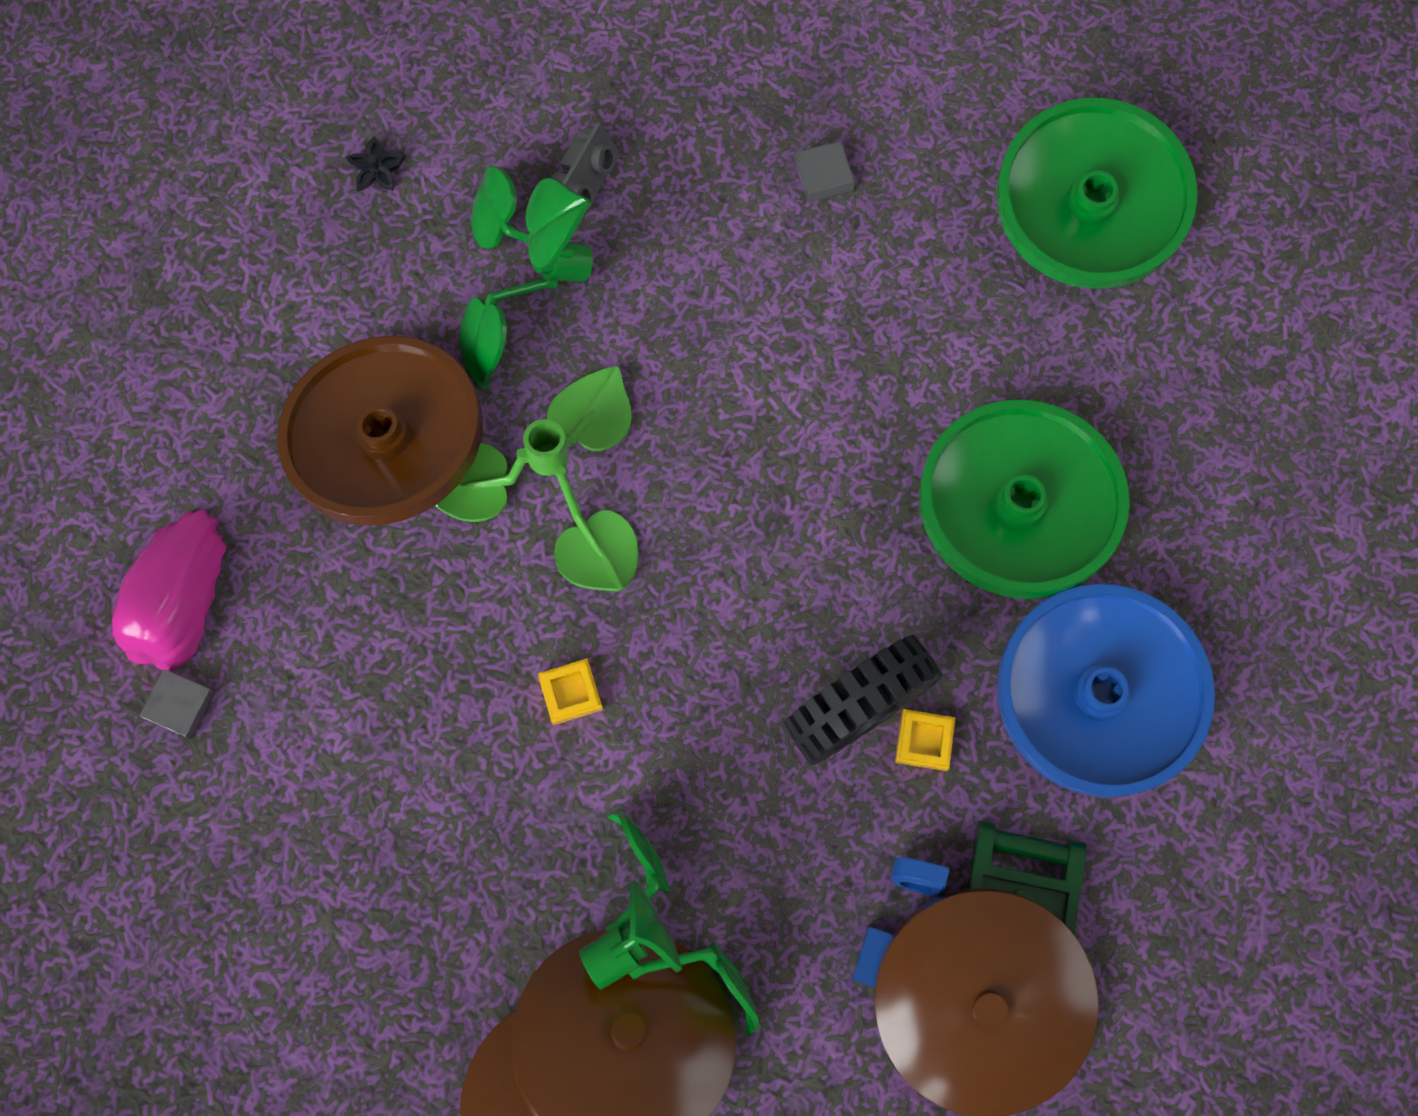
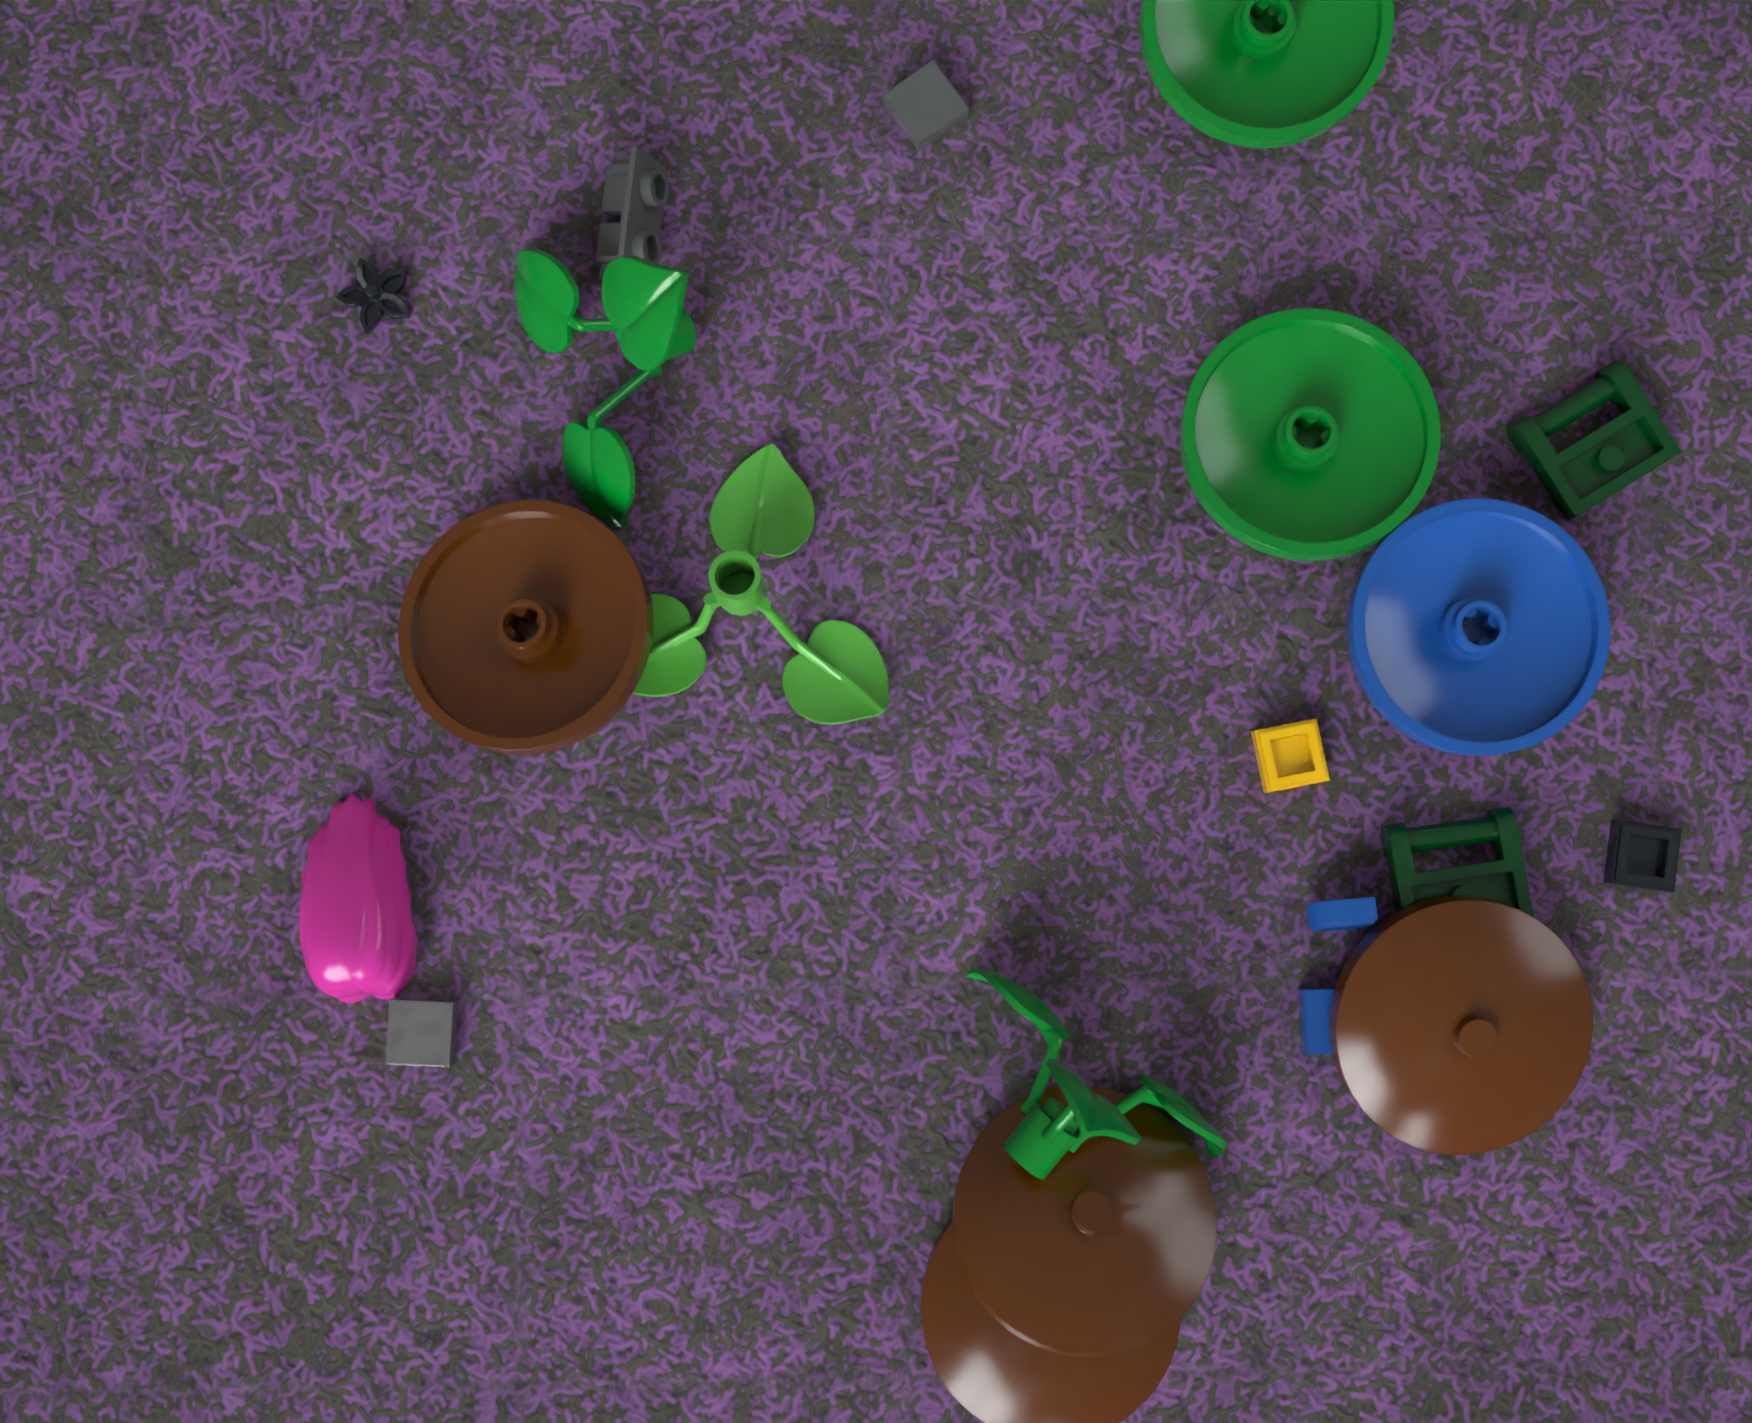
camera: 20 degrees left, 10 degrees up
yellow tile [538,658,603,725] -> none
black wheel [783,634,943,765] -> none
none -> dark green plate [1506,360,1682,521]
none -> black tile [1603,820,1682,892]

